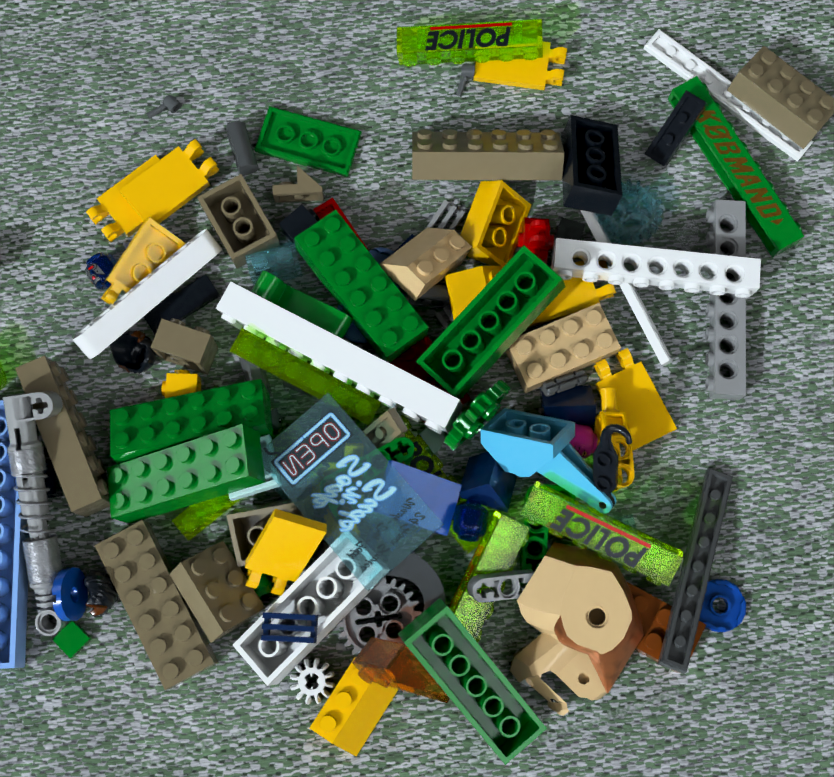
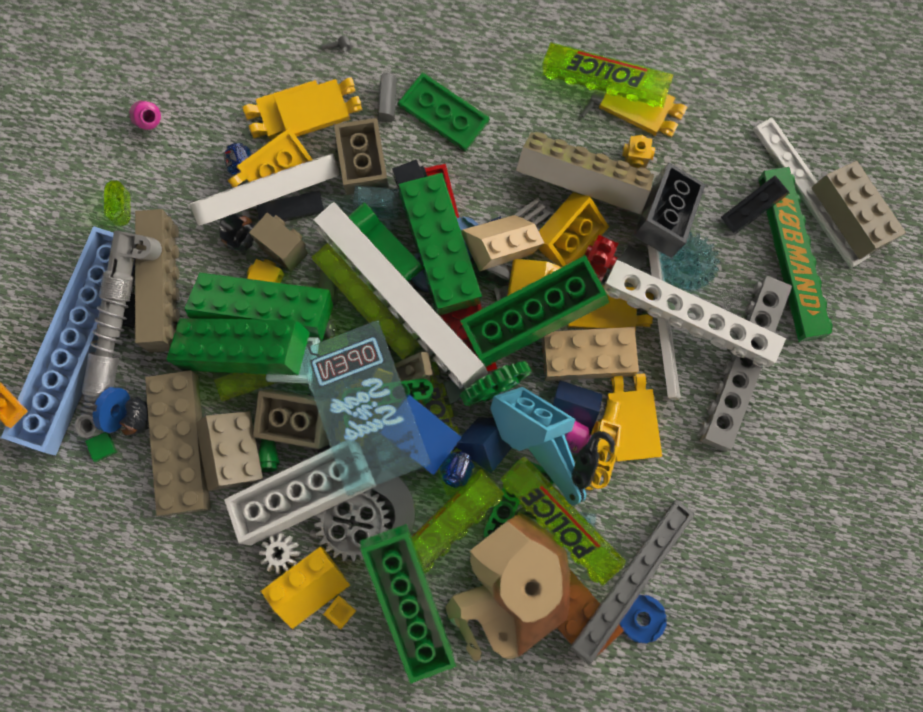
camera: 20 degrees right, 0 degrees up
yellow tile [245,509,327,596] -> none
dark blue tile [261,612,318,643] -> none
dark tan slope [272,166,324,203] -> none
clear orange slope [352,637,450,703] -> none
light grey beam [467,569,535,602] -> none
dark grey axle [541,369,588,396] -> none
none -> yellow tile [323,595,357,630]
none -> yellow brick [622,135,655,168]

